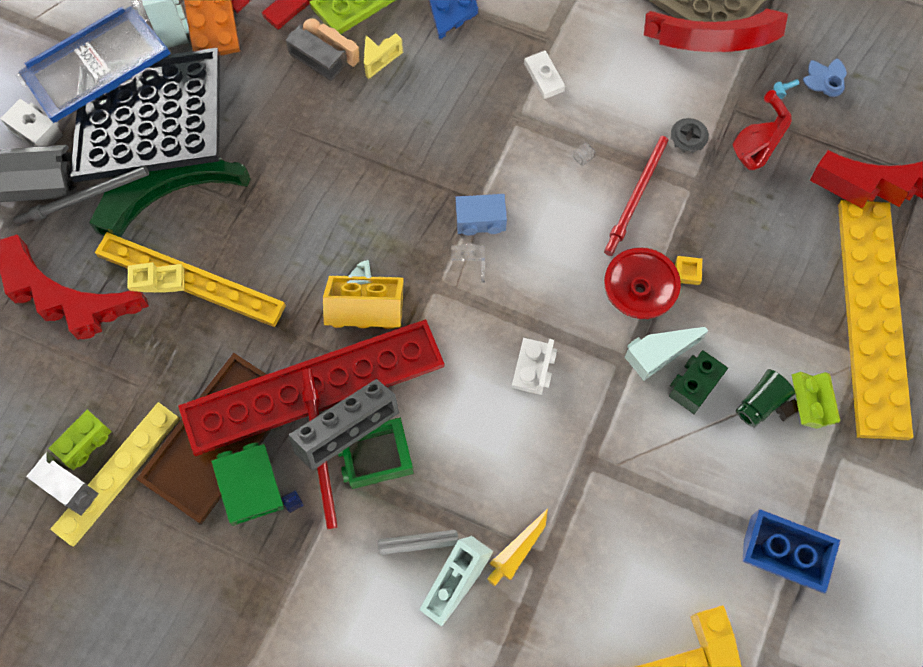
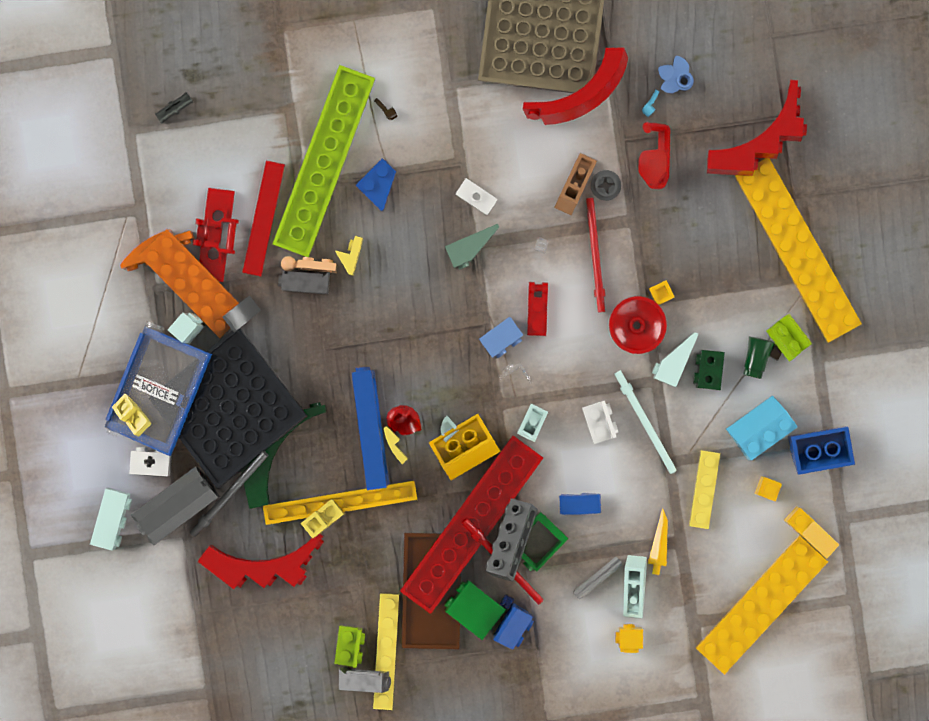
camera: 25 degrees left, 20 degrees up
none -> light yellow slope [112,394,152,437]
none -> dark grey slope [223,295,261,332]
none -> blue window [352,367,390,490]
none -> light yellow slope [384,426,408,464]
none -> red hair [386,405,422,435]
none -> sand green slope [445,224,499,270]
none -> blue slope [493,603,534,650]
none -> light aqua slope [517,404,548,442]
none -> red plate [527,282,548,336]
none -> medium nougat slope [554,153,597,215]
none -> blue slope [559,493,601,515]
none -> light aqua bar [614,370,677,474]
none -> yellow brick [615,624,643,653]
none -> light yellow plate [689,450,720,529]
none -> medium azure slope [726,396,798,461]
none -> yellow brick [754,476,782,502]

